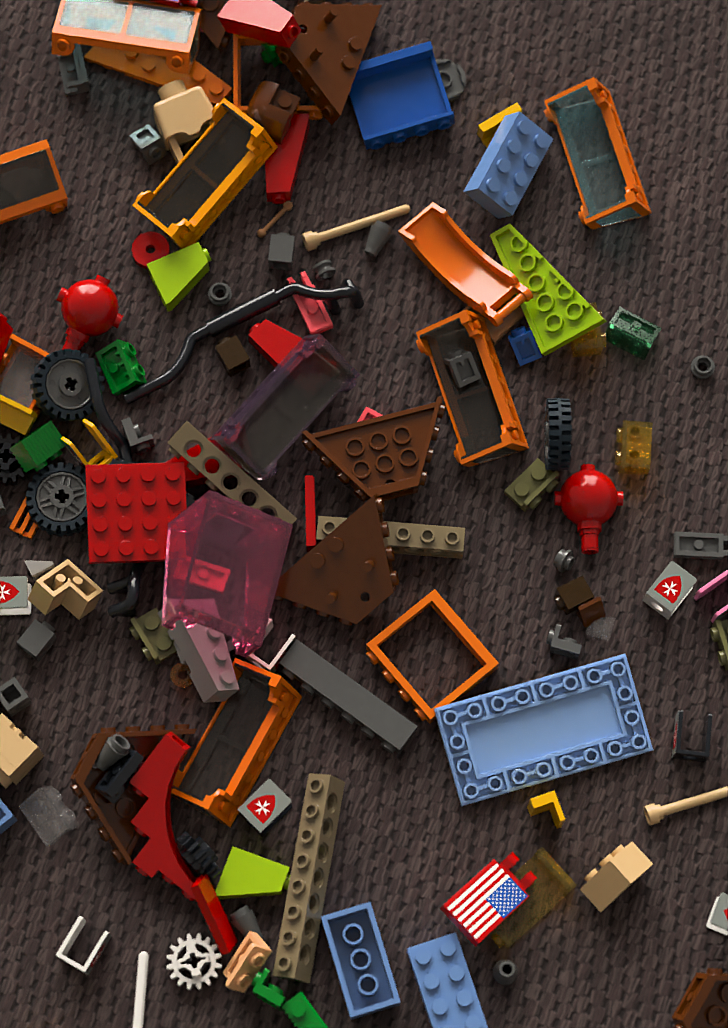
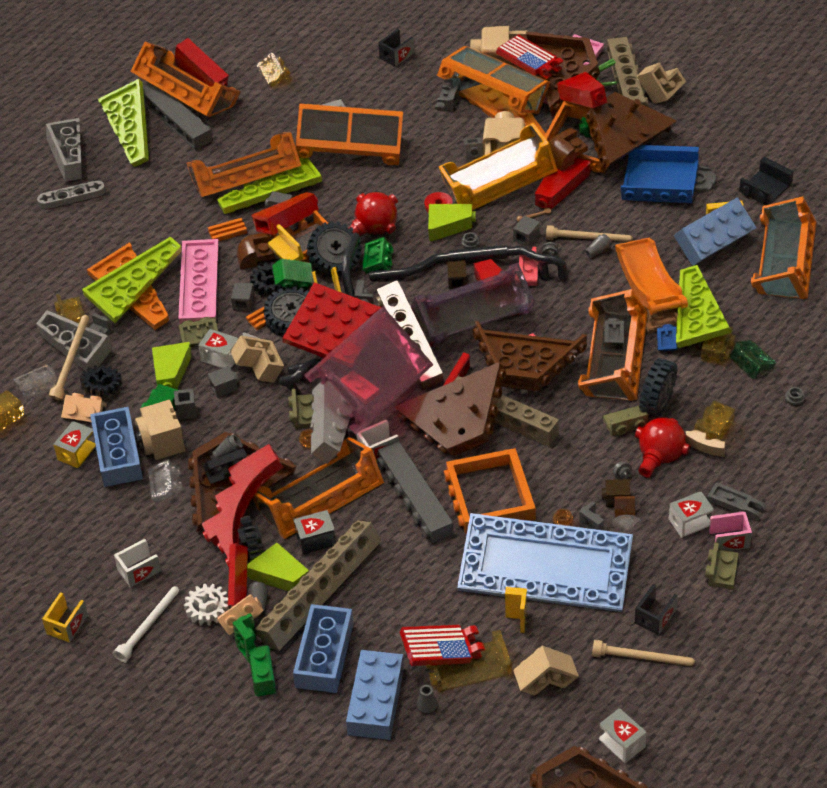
camera: 30 degrees right, 25 degrees down
none -> clear orange plate [553,509,573,526]
none -> tan slope [686,430,725,457]
none -> black panel [739,157,794,205]

